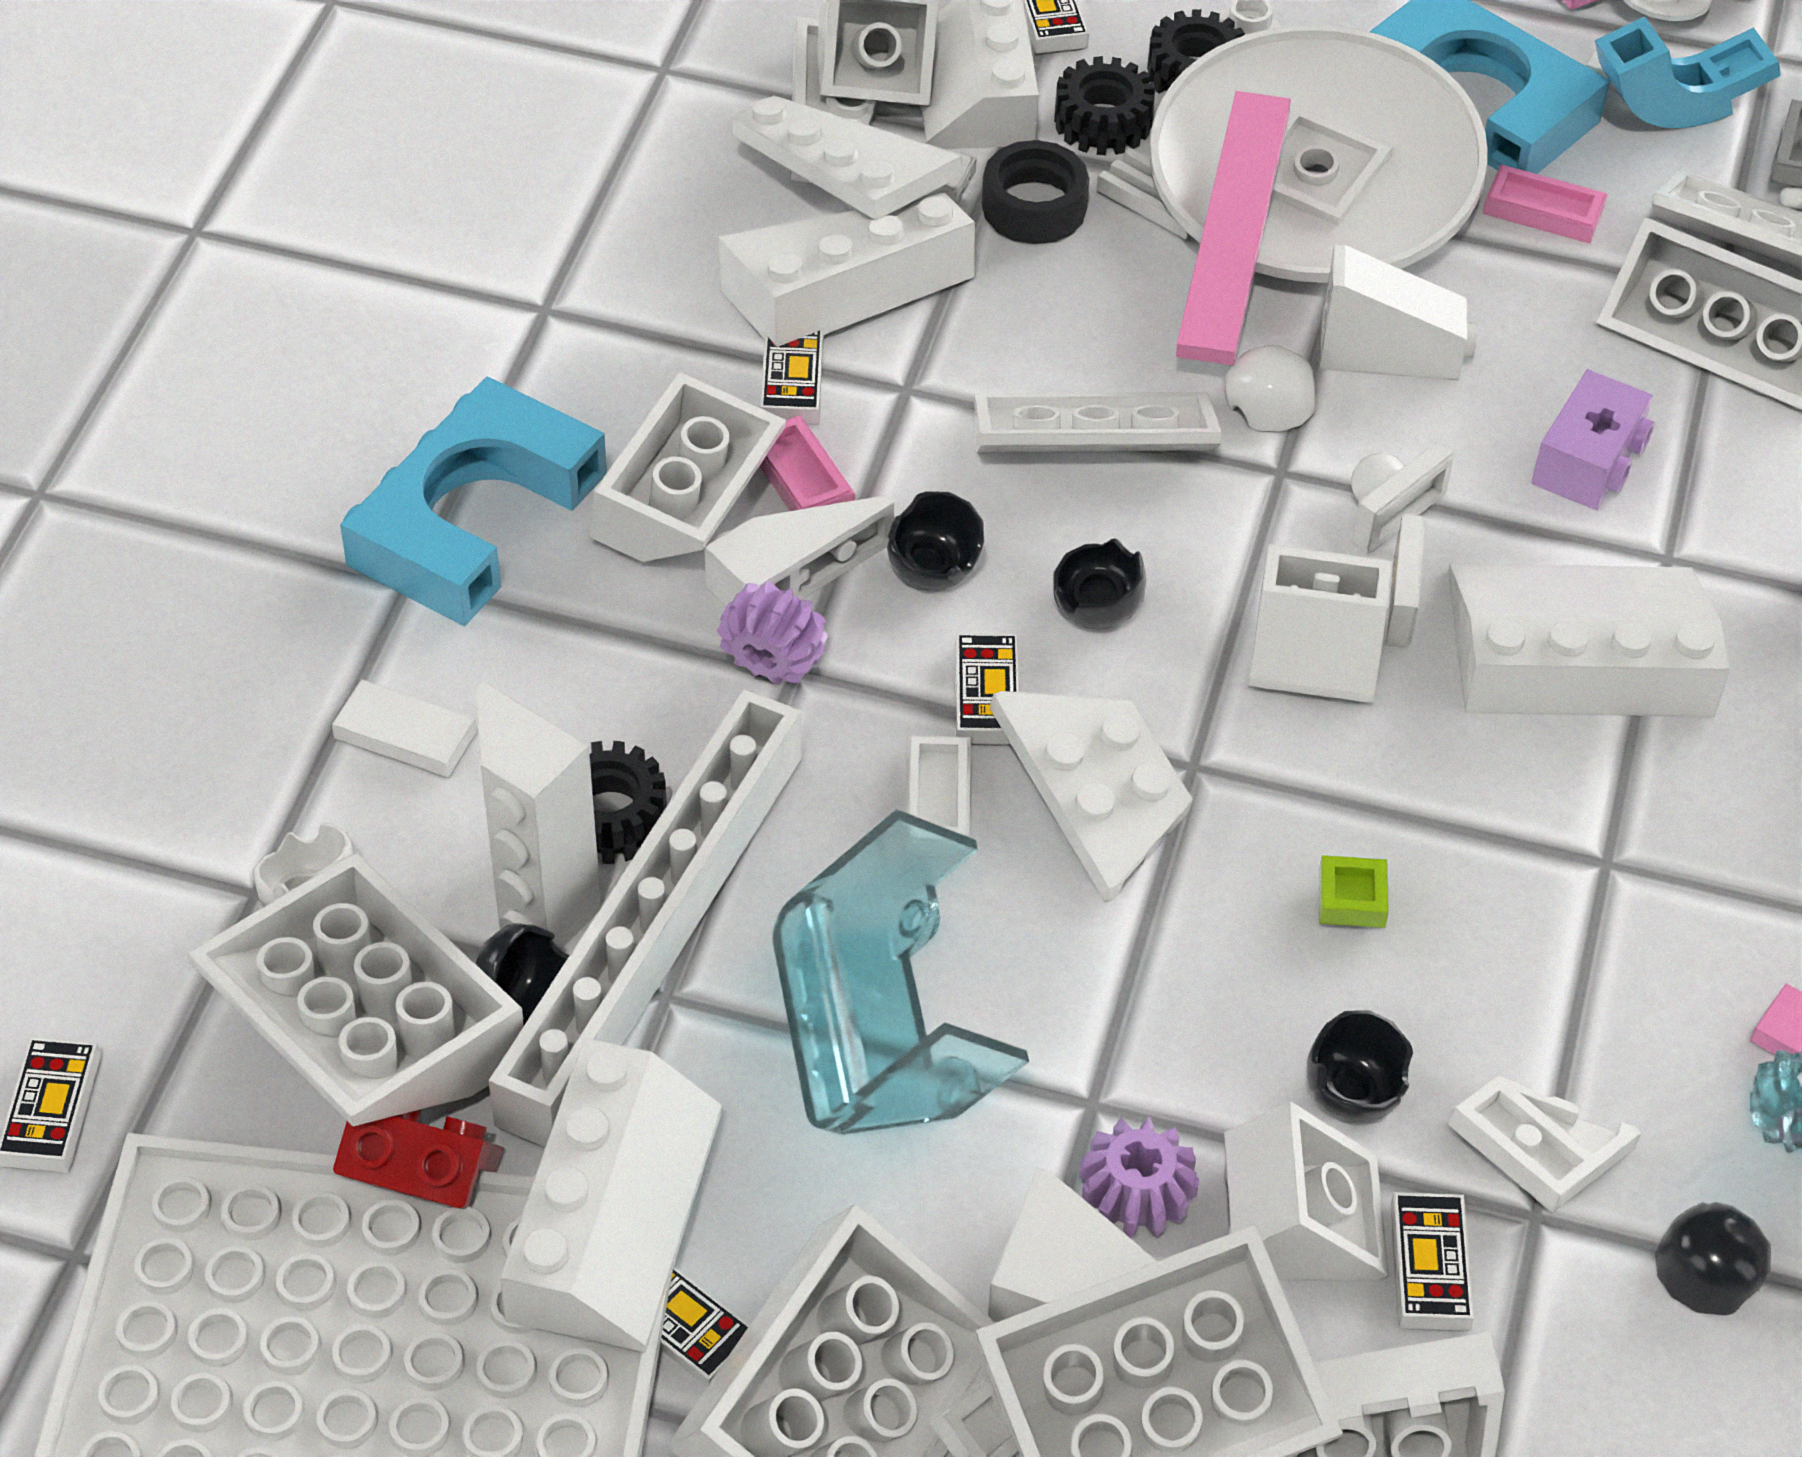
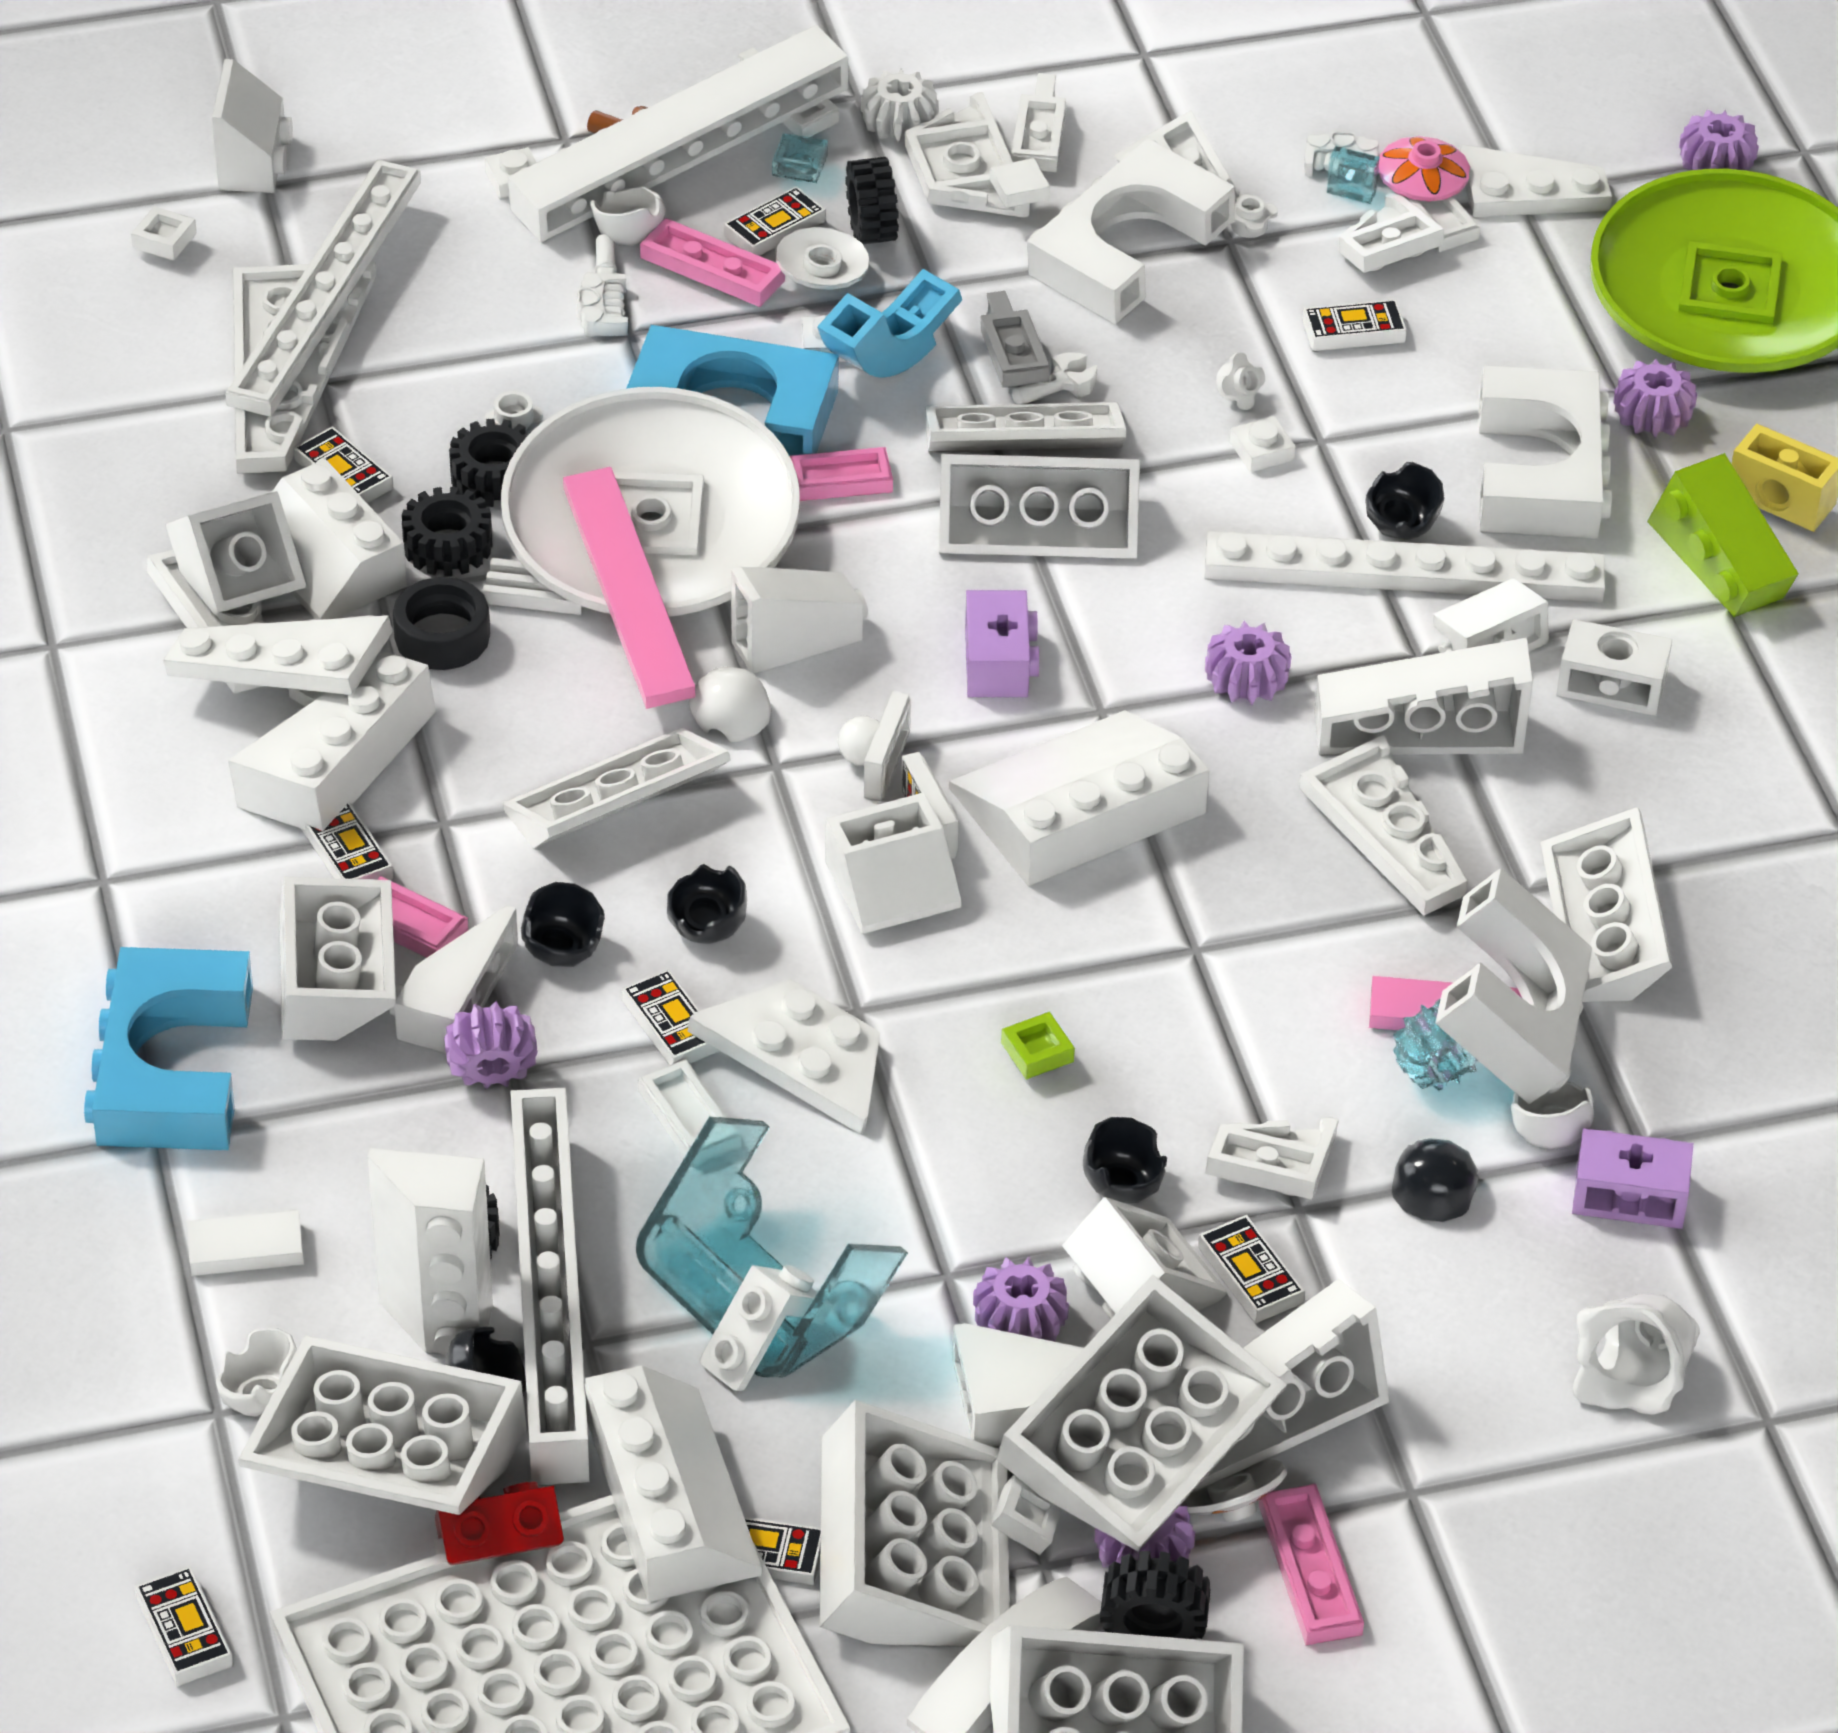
camera: 30 degrees left, 5 degrees down
none -> white bracket [700,1265,829,1391]

